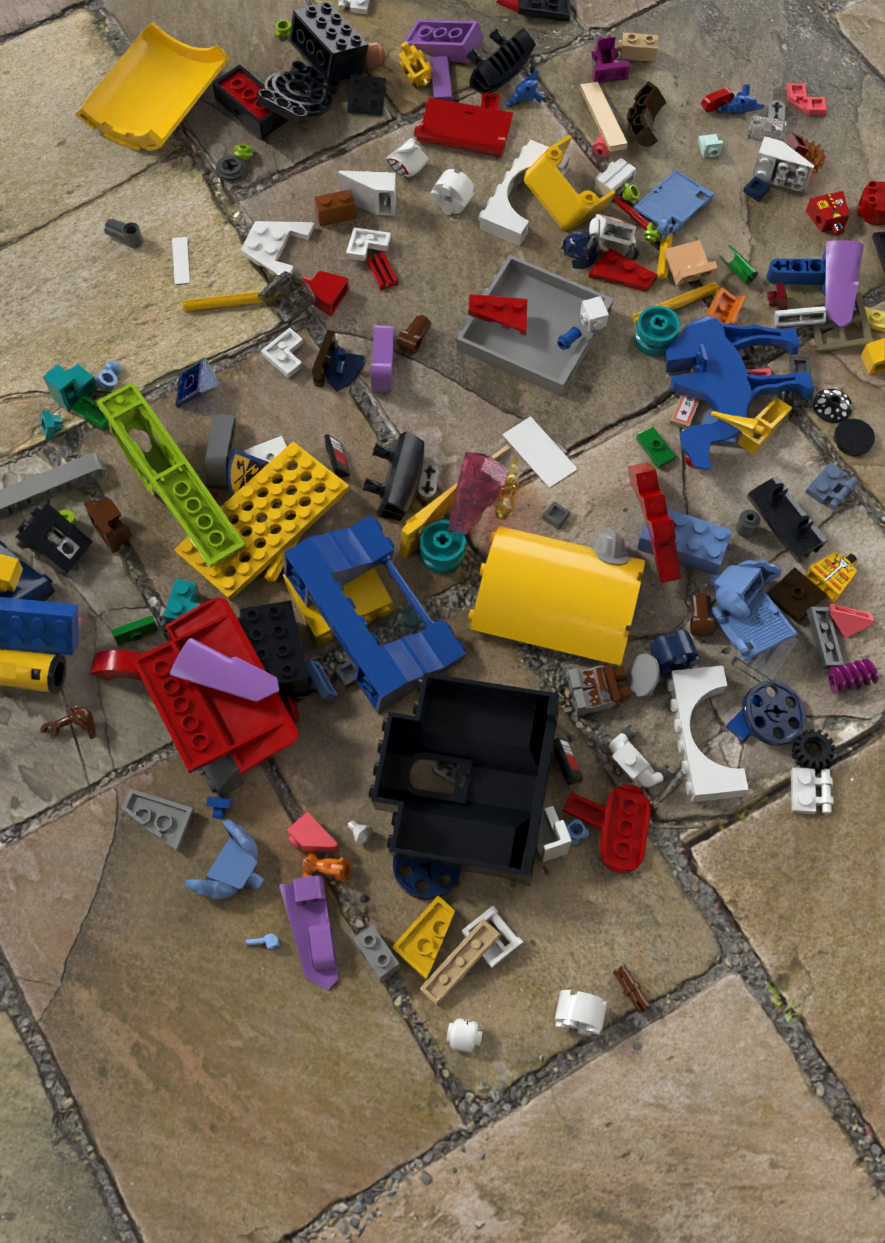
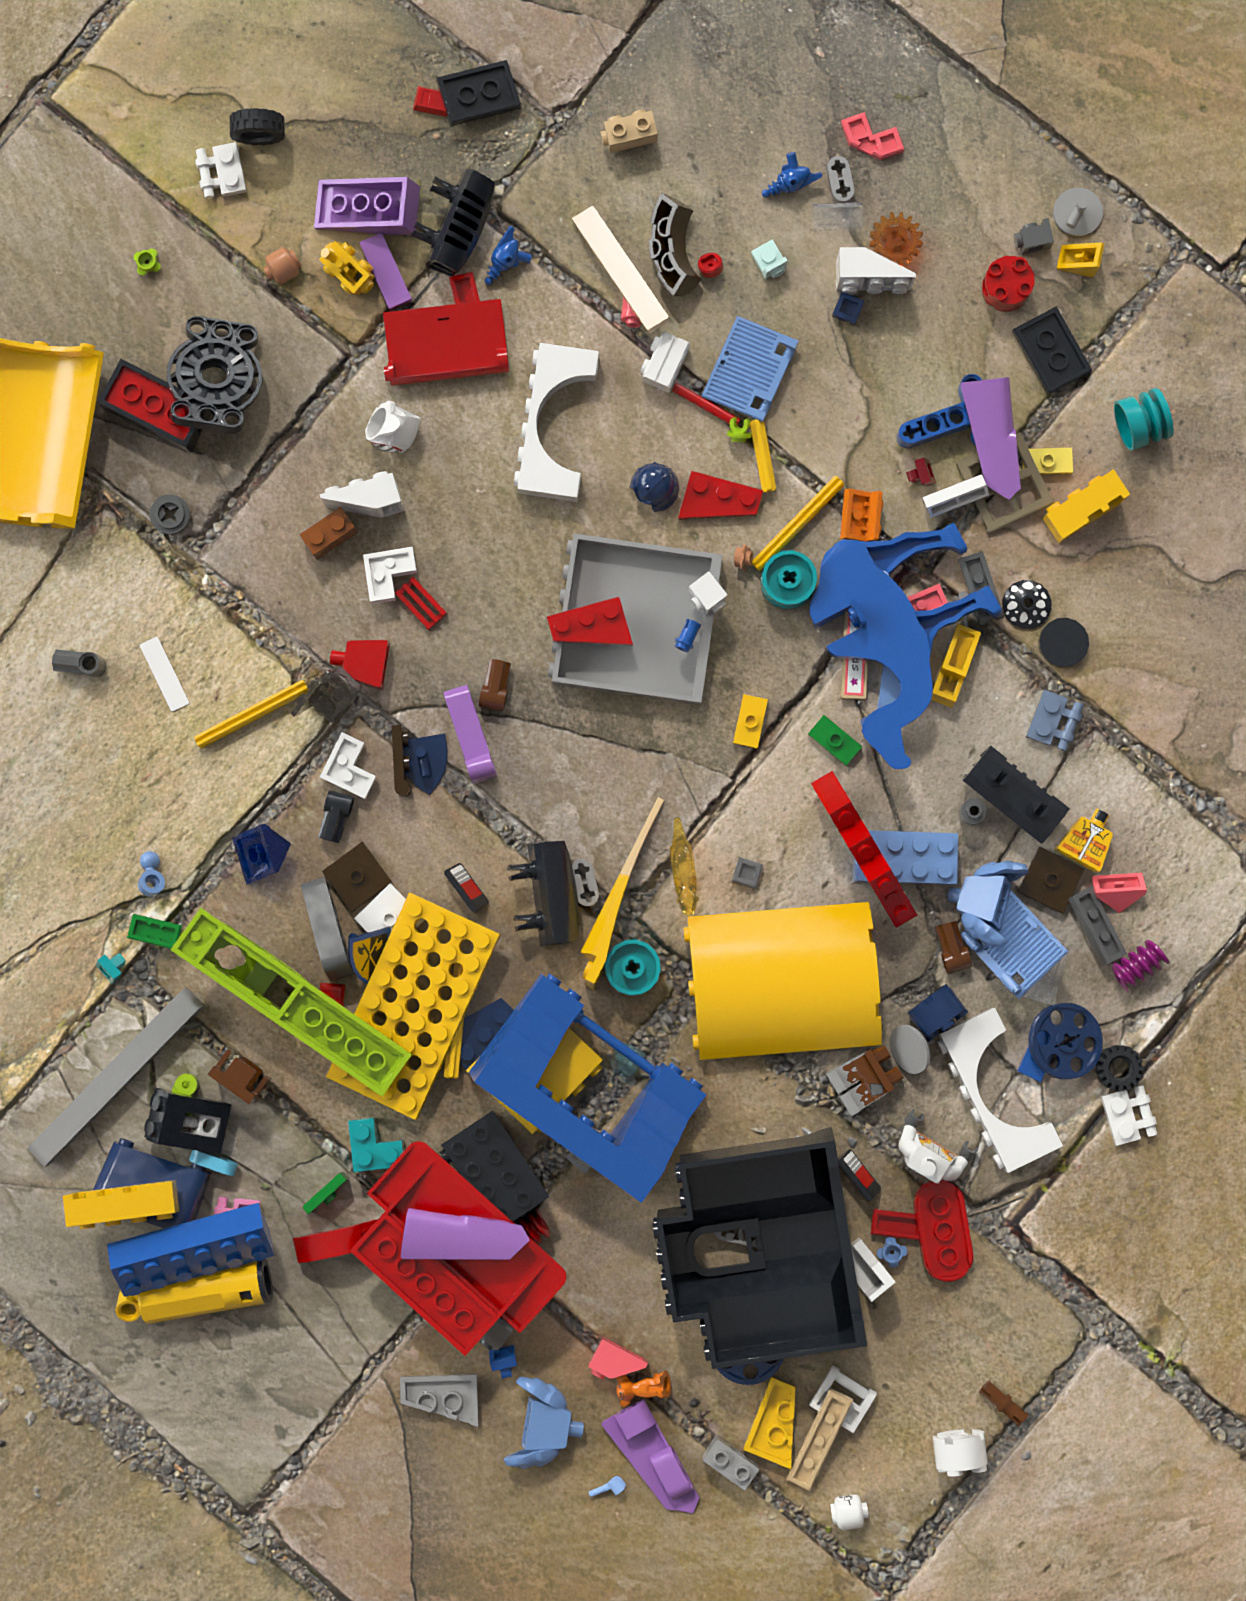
camera: 15 degrees left, 20 degrees up
reddish brown piece [40,705,96,739] -> none
teal brick [43,363,98,412] -> none
lime plate [234,144,253,161] -> none
white wing [241,221,315,284] -> none
black brick [289,2,369,84] -> none
medium blue plate [305,659,338,702] -> none
black bracket [347,75,388,116] -> none
white rock [348,820,373,845] -> none
white brick [430,169,474,215] -> none
clear pink wedge [448,452,509,534] -> none
white sticker [502,416,577,488] -> none
yellow windscreen [524,135,616,231] -> none
white torso [586,214,641,261] -> none
light grey piece [591,527,629,565] -> none
magenta tile [592,35,630,83] -> none
lime plate [623,183,640,205] -> none
medium blue plate [657,217,674,240] -> none
light nougat bracket [665,240,718,286] -> none
red beam [701,87,734,113] -> none
yellow piece [711,411,765,438] -> none
green piece [719,245,758,285] -> none
dark red tile [786,132,810,155] -> none
red torso [806,191,850,236] -> none
none -> medium azure beam [189,1150,238,1176]
none -> black piece [318,790,354,843]
none -> dark brown plate [322,841,392,912]
none -> red tile [698,253,723,278]
none -> yellow plate [733,694,768,749]
none -> nougat plate [734,544,753,571]

